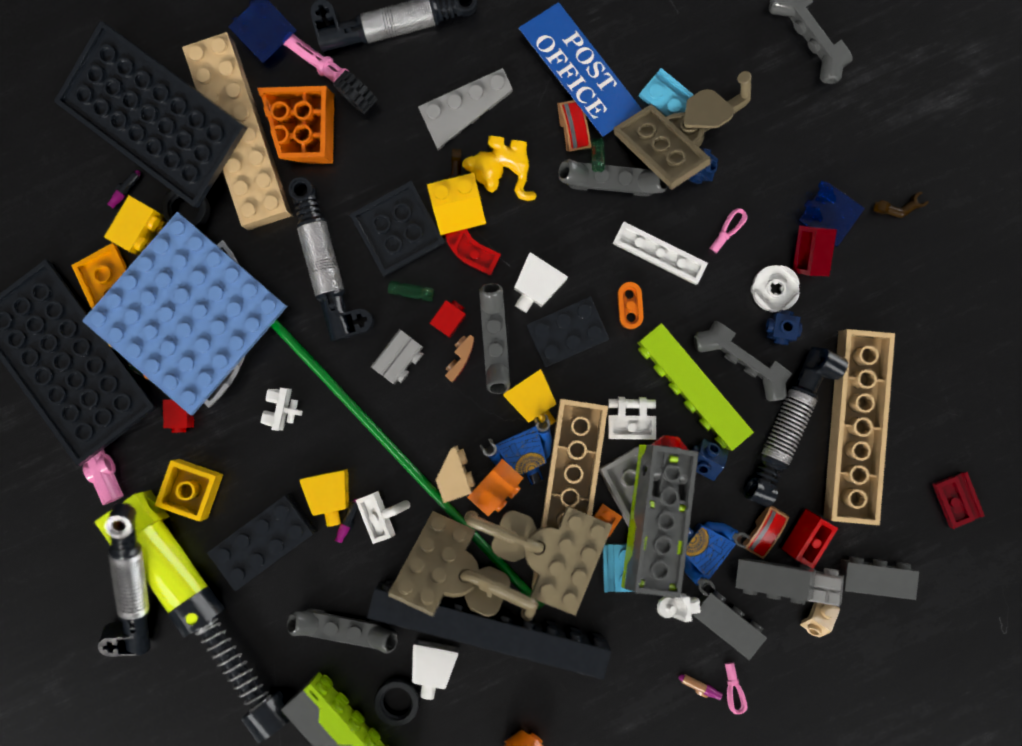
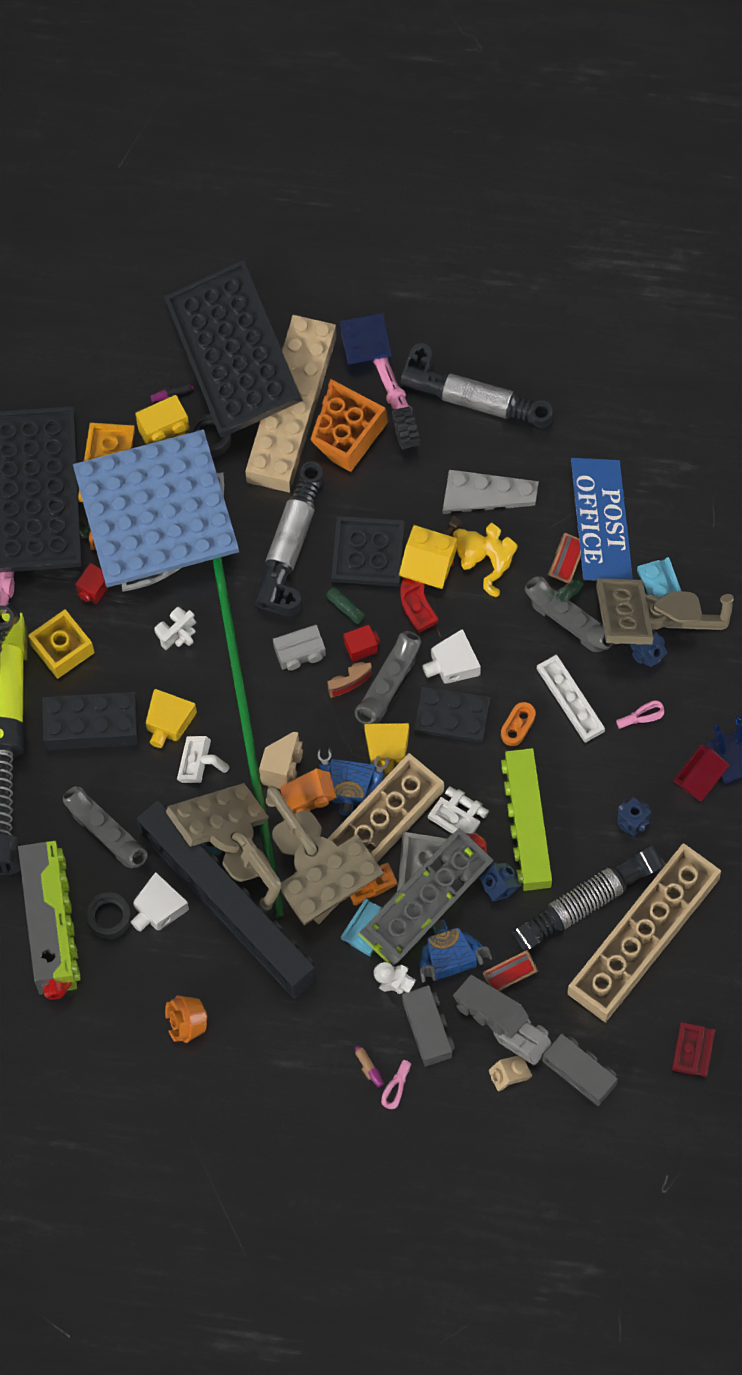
camera: 35 degrees right, 20 degrees down
piece [335,499,358,543] -> none
dark grey plate [694,321,792,401] -> none
white plate [751,265,800,313] -> none
red brick [781,509,838,569] -> none

